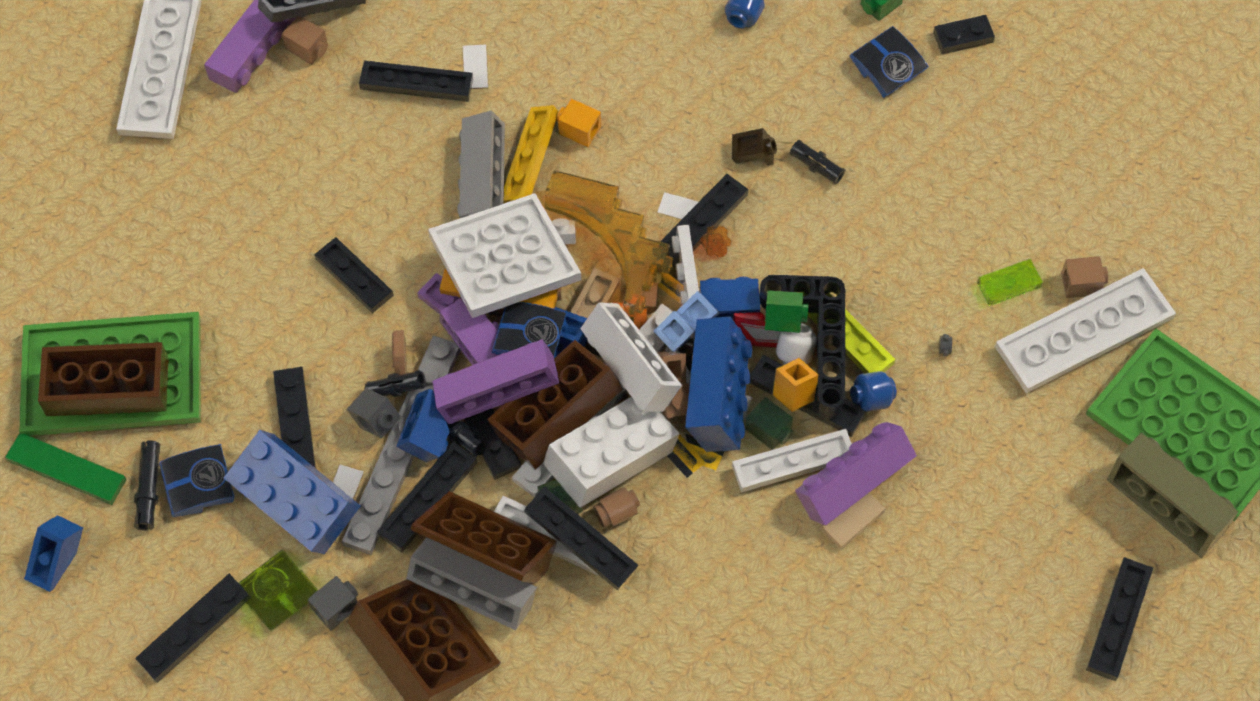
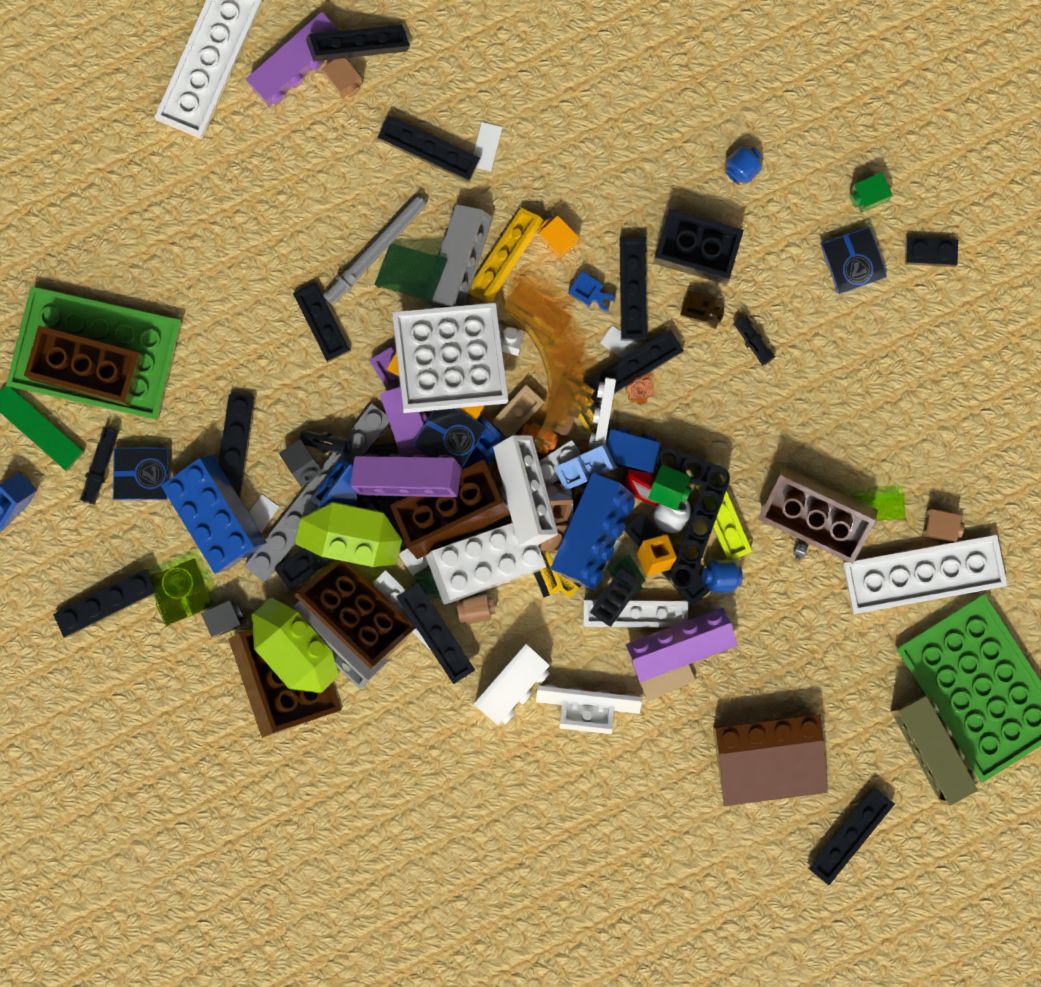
camera: 20 degrees right, 20 degrees up
medium nougat tile [392,330,407,375] -> none
none -> lime wedge [252,597,339,693]
none -> lime wedge [294,501,402,567]
none -> light grey axle [323,196,427,304]
none -> clear green piece [374,243,448,302]
none -> white slope [474,644,550,725]
none -> white bracket [536,685,642,734]
none -> blue plate [568,271,615,312]
none -> black slope [590,567,643,627]
none -> black plate [619,237,647,341]
none -> black brick [653,209,744,285]
none -> reddish brown slope [713,714,828,806]
none -> reddish brown brick [758,465,878,564]

